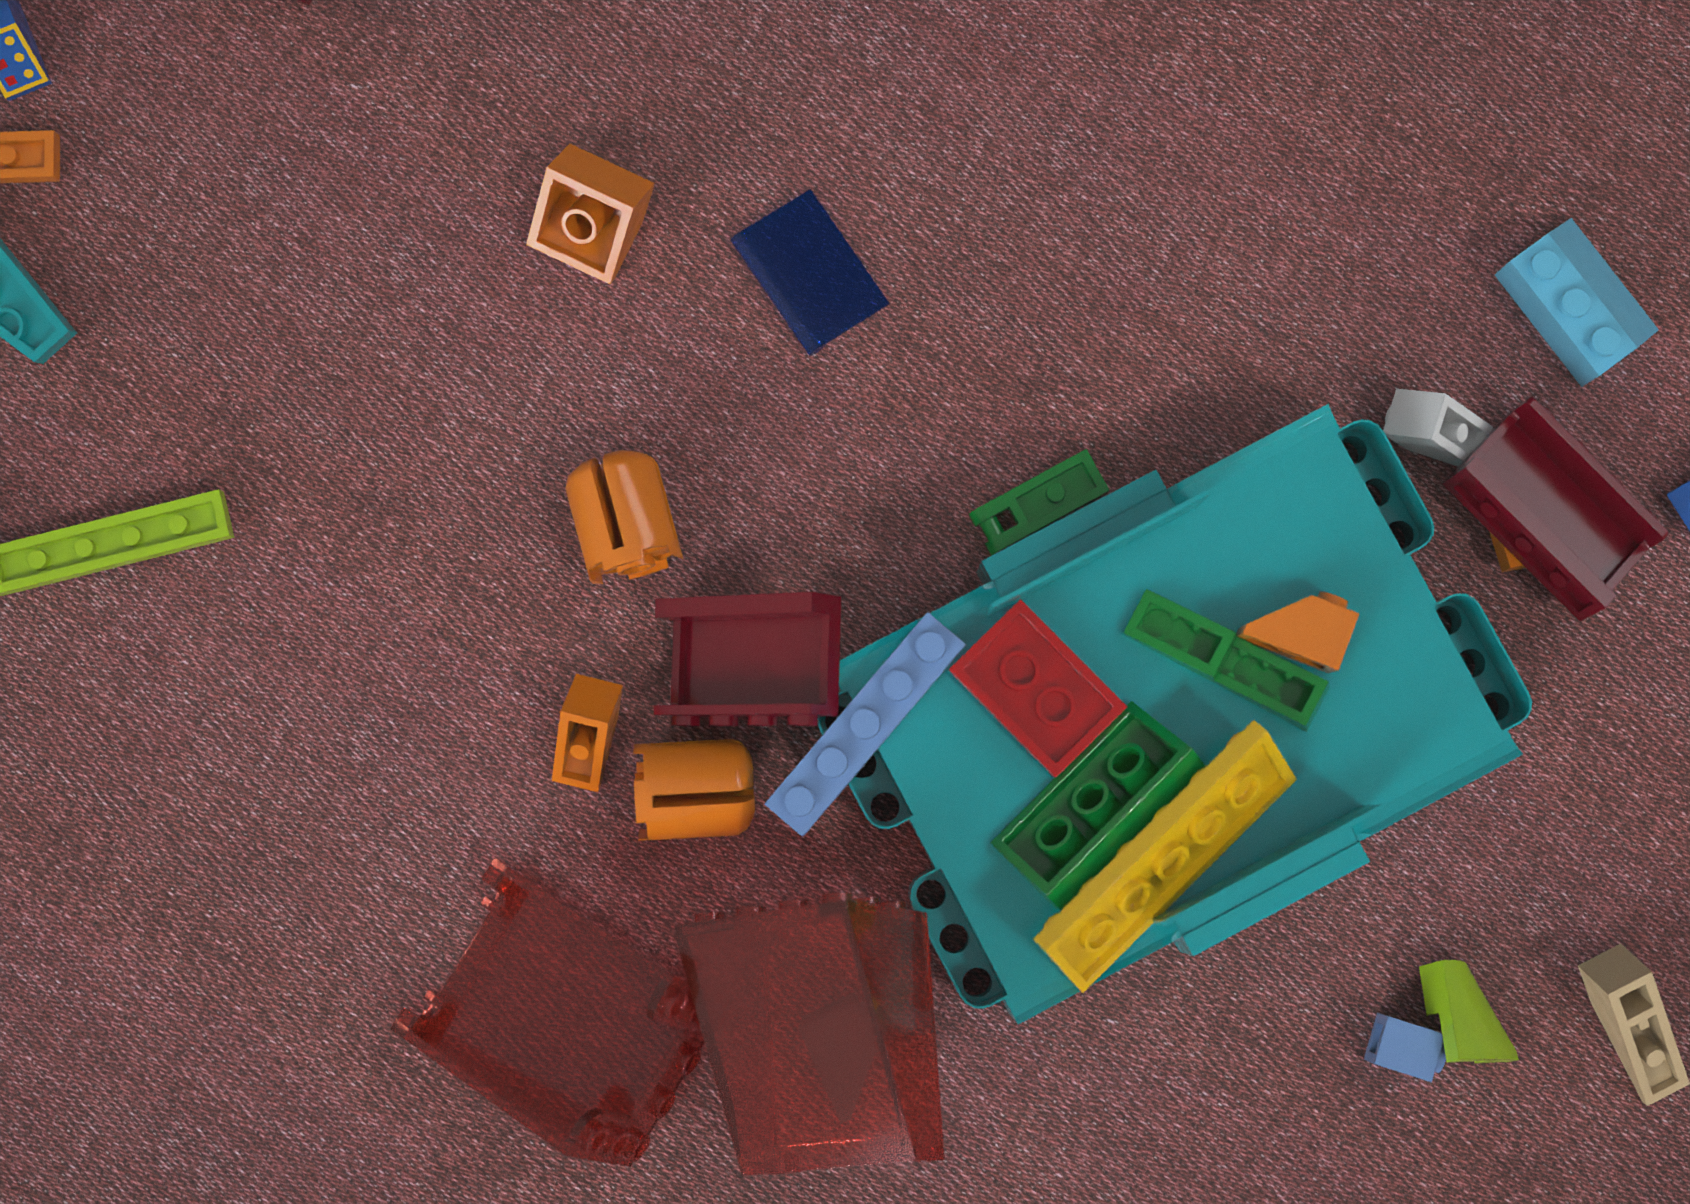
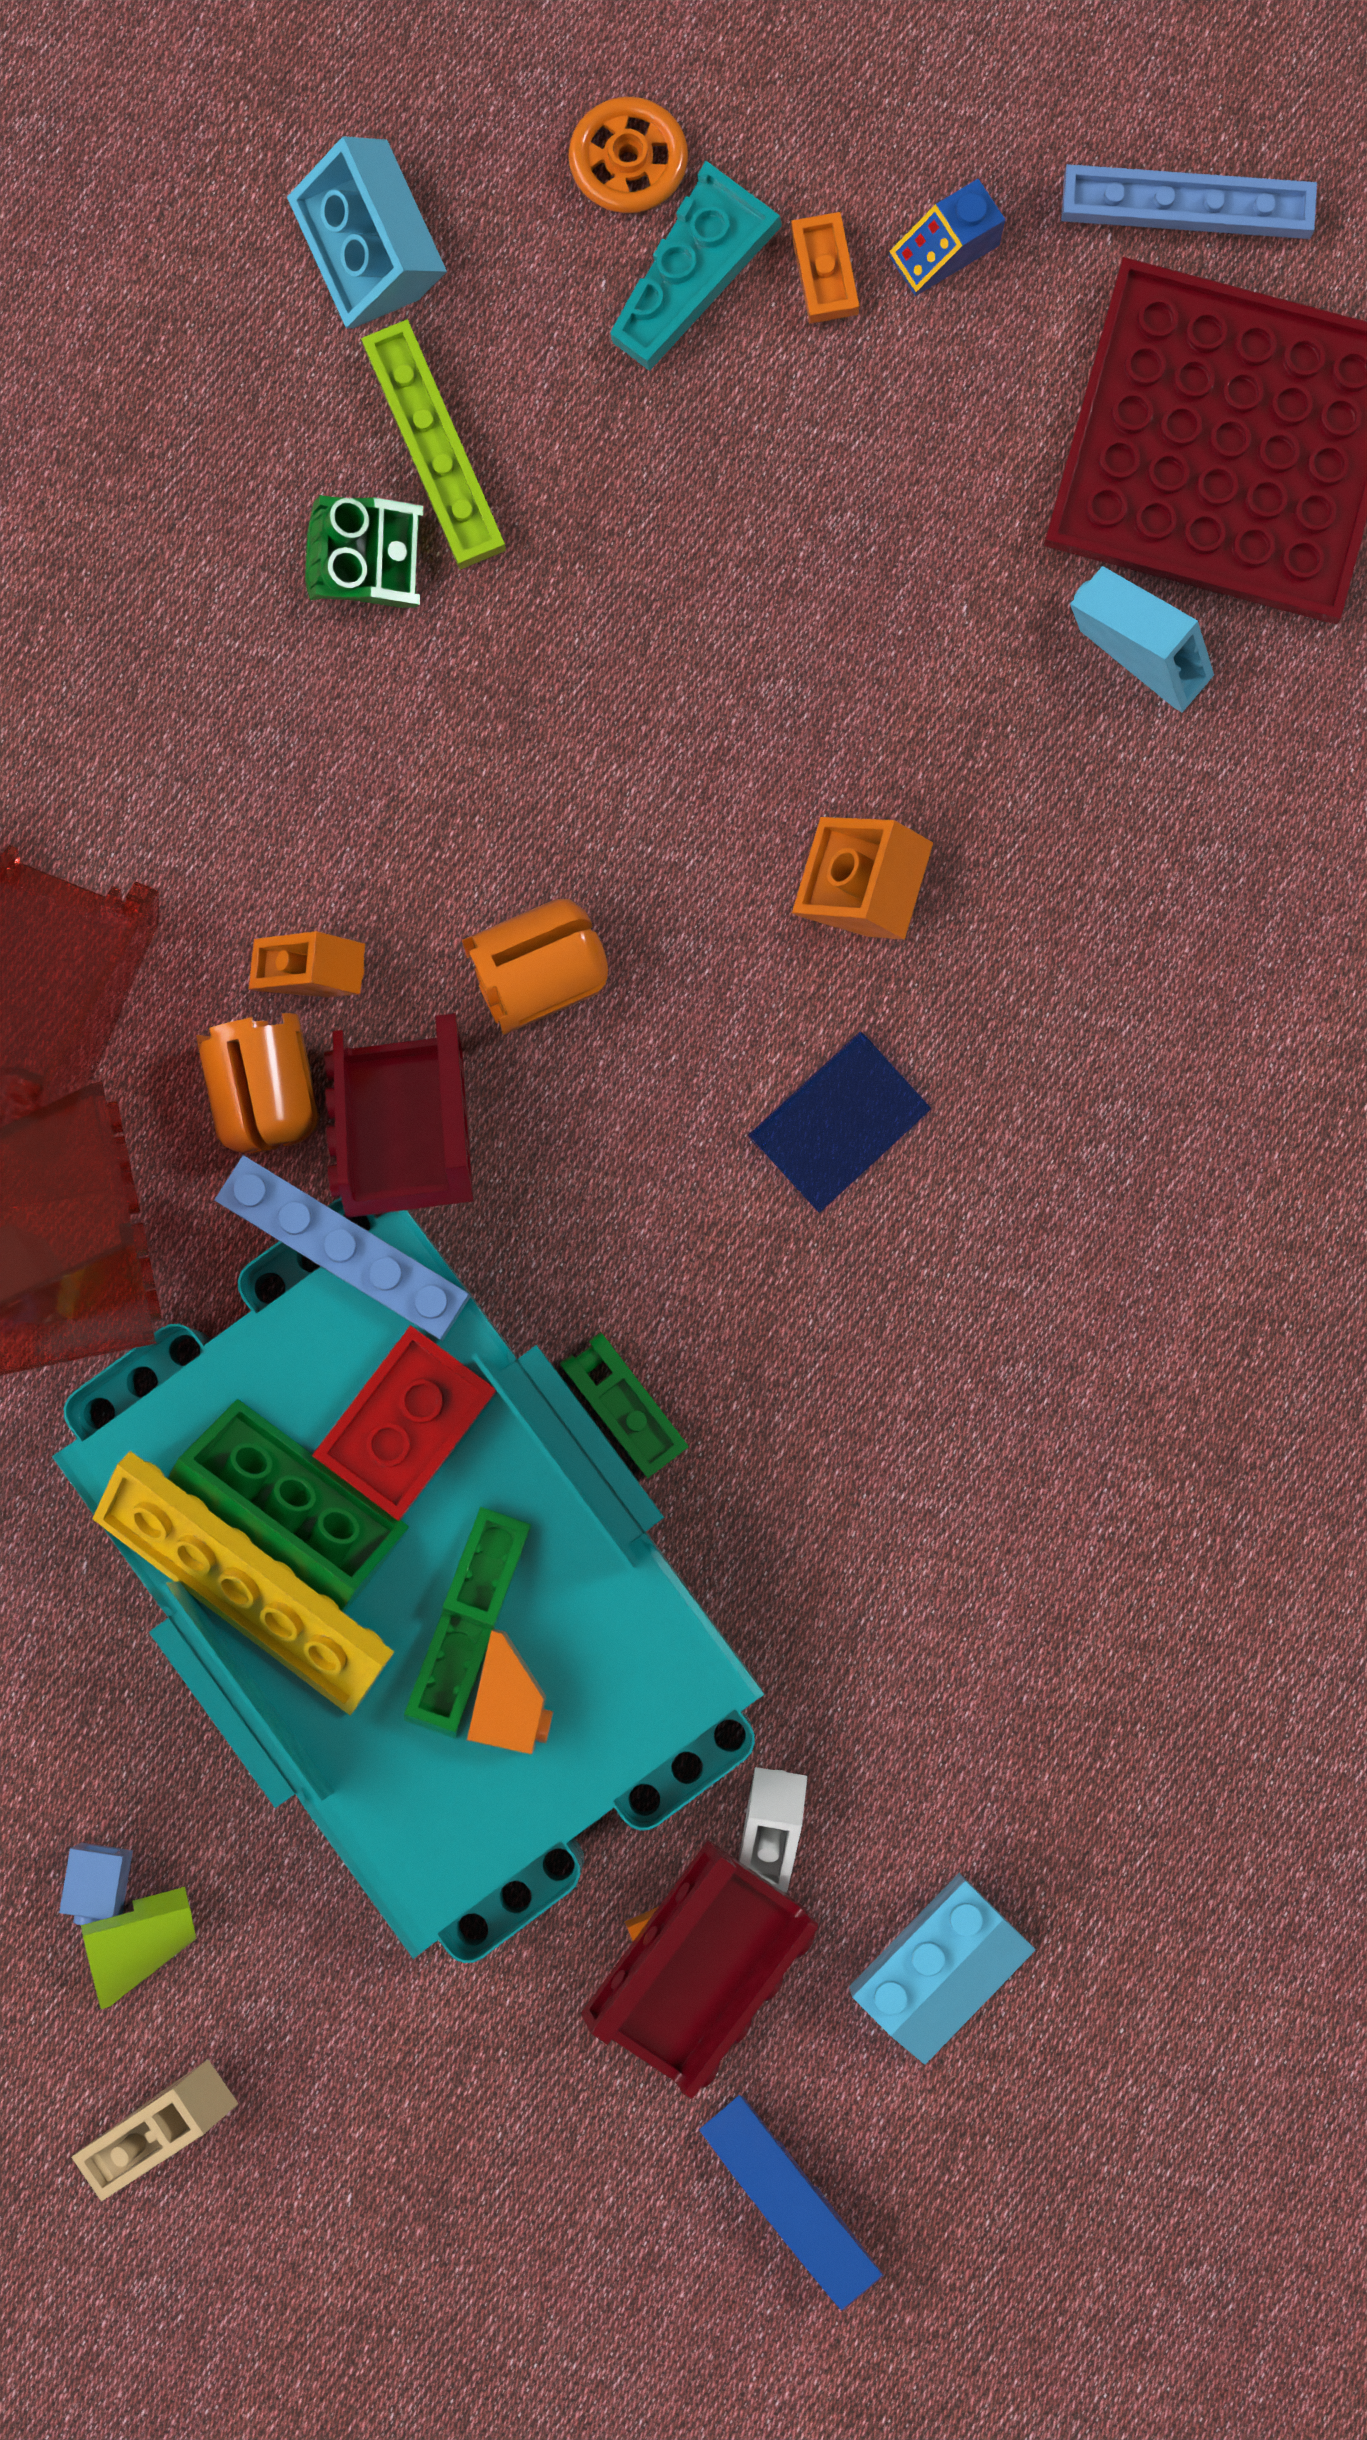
camera: 80 degrees right, 0 degrees up
none -> green slope [305,495,423,608]

